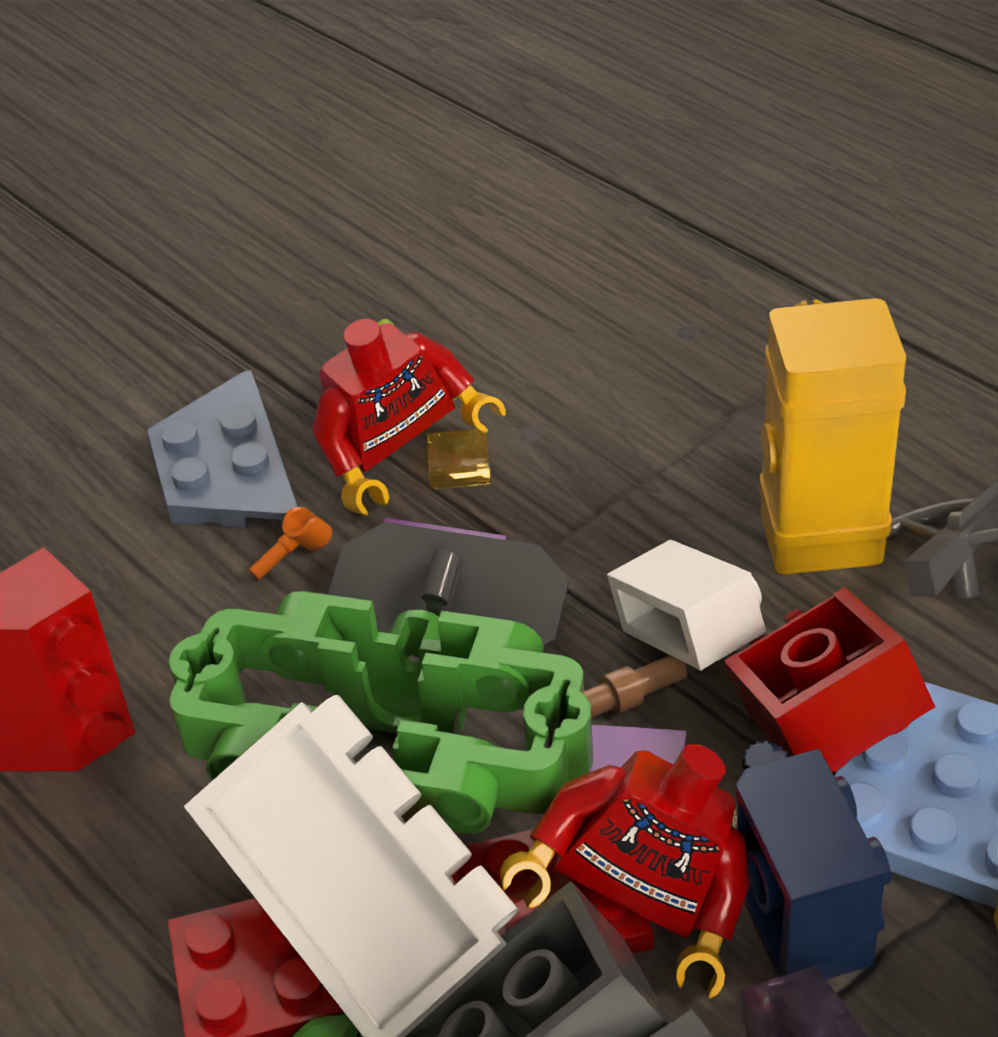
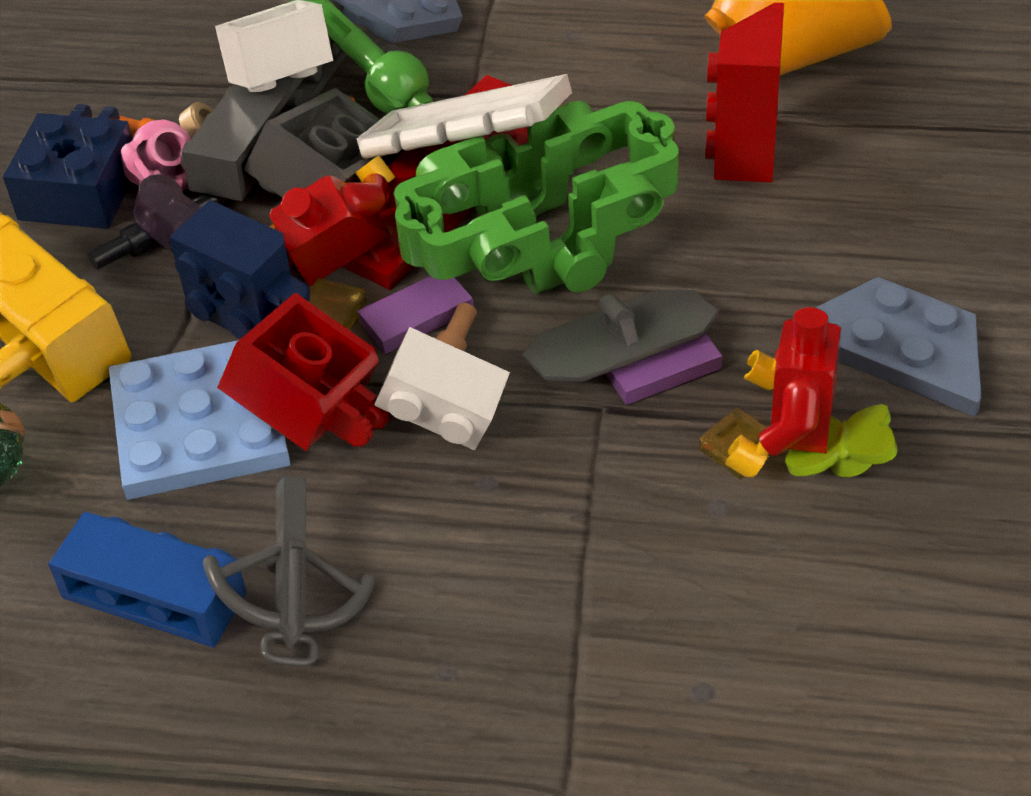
camera: 140 degrees right, 5 degrees up
orange hand [248,507,332,581] -> none
yellow piece [759,298,906,575] -> none

